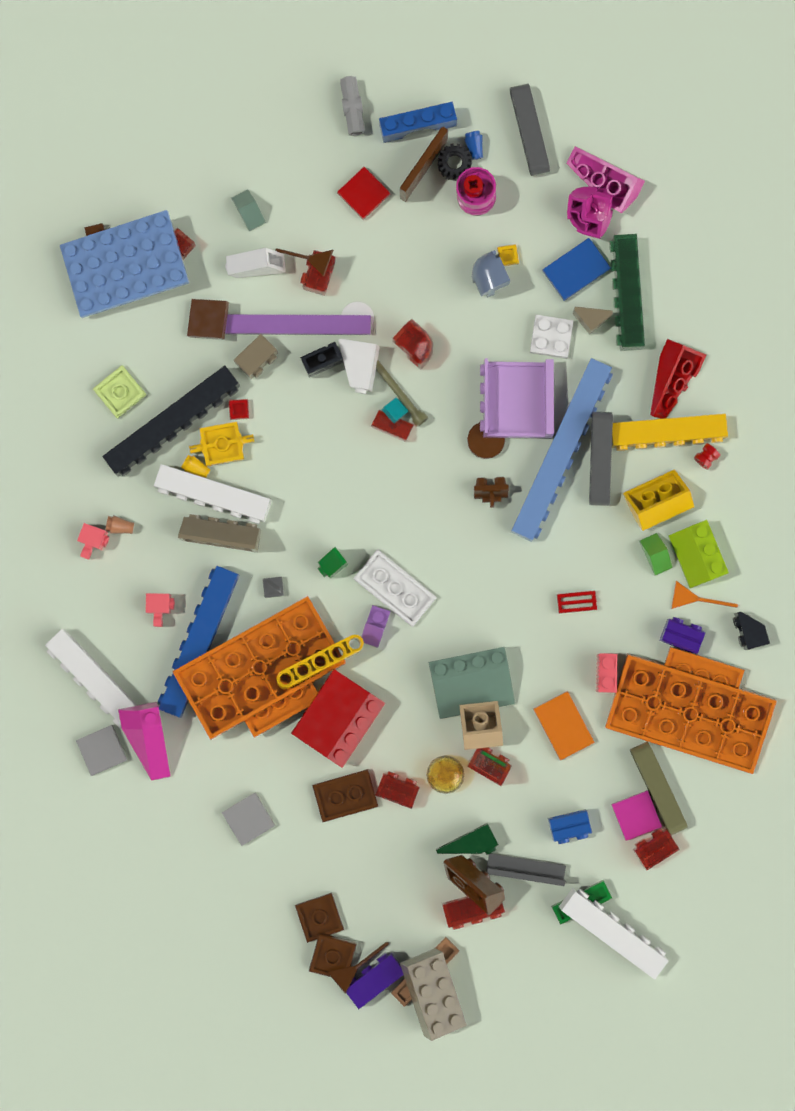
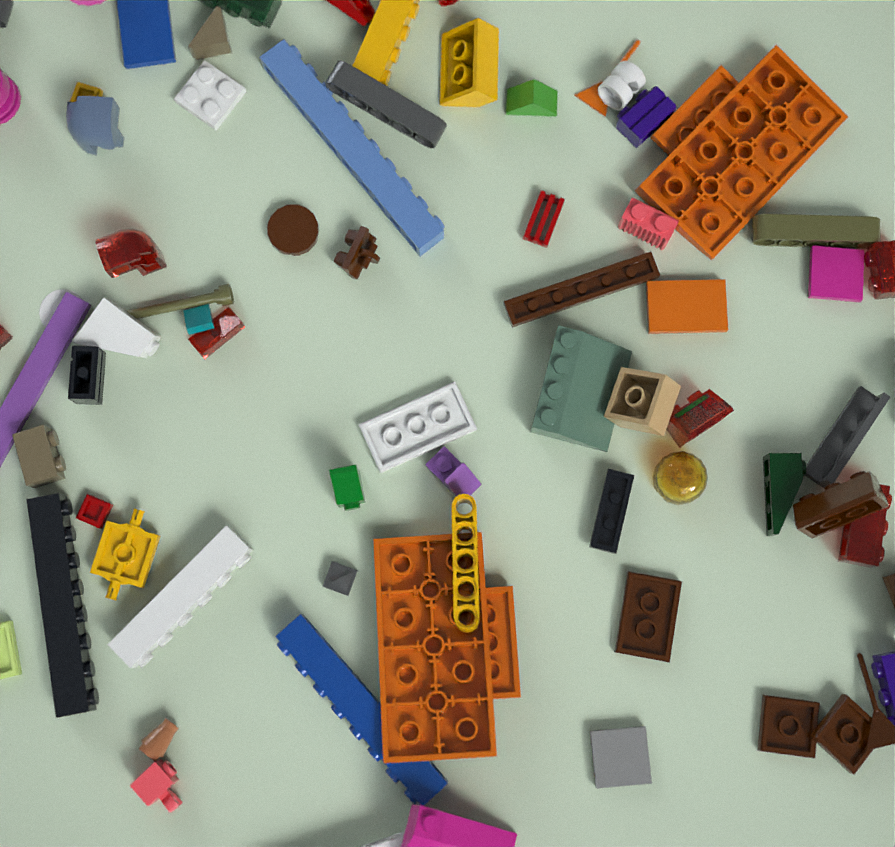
camera: 65 degrees left, 5 degrees down
coral brick [146,593,175,627] -> none
dark tan slope [178,514,261,553] -> none
yellow cone [181,455,211,478] -> none
red slope [291,669,385,768] -> none
clear red brick [375,771,420,809] -> none
lavender panel [480,358,554,438] -> none
blue brick [548,809,592,844] -> none
lime slope [668,520,729,588] -> none
black slope [733,612,770,650] -> none
none -> reddish brown plate [503,252,660,328]
none -> black plate [589,469,634,554]
none -> white wheel [598,61,646,111]

